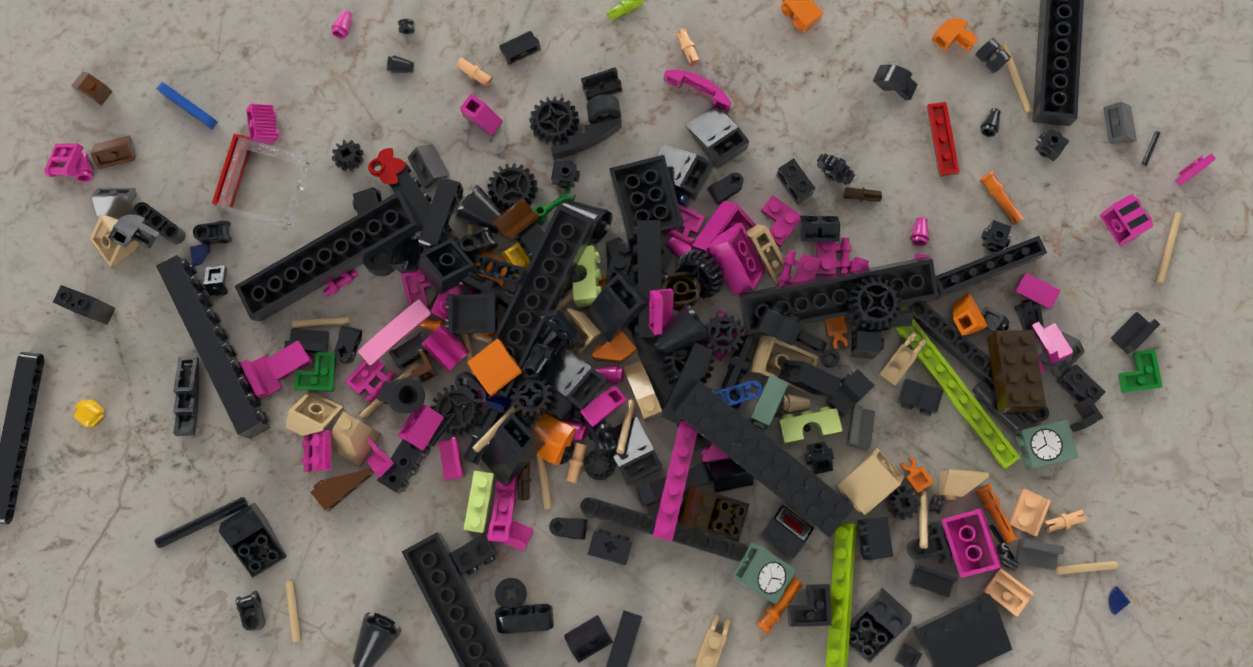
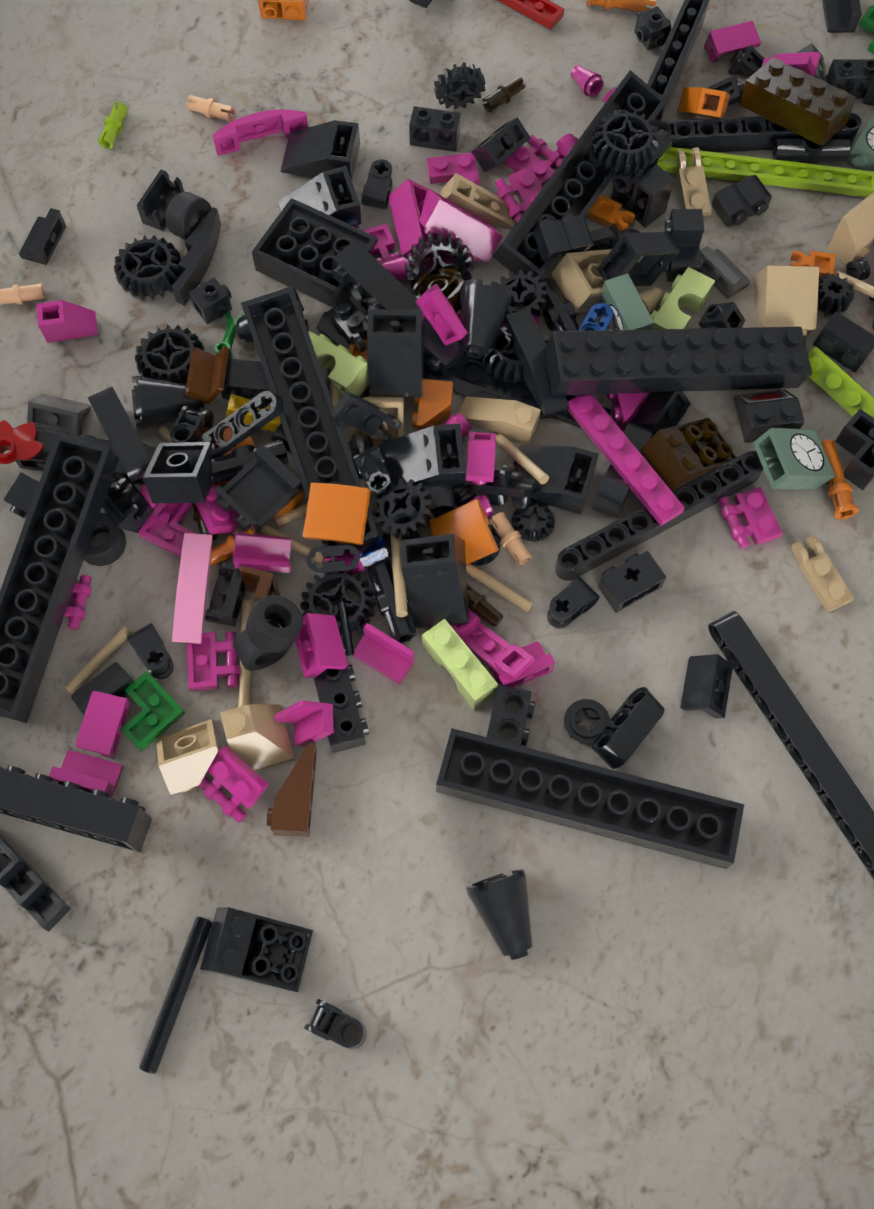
camera: 50 degrees left, 10 degrees down
tan bar [285,581,301,642] -> none
none -> dark pink plate [718,487,783,549]

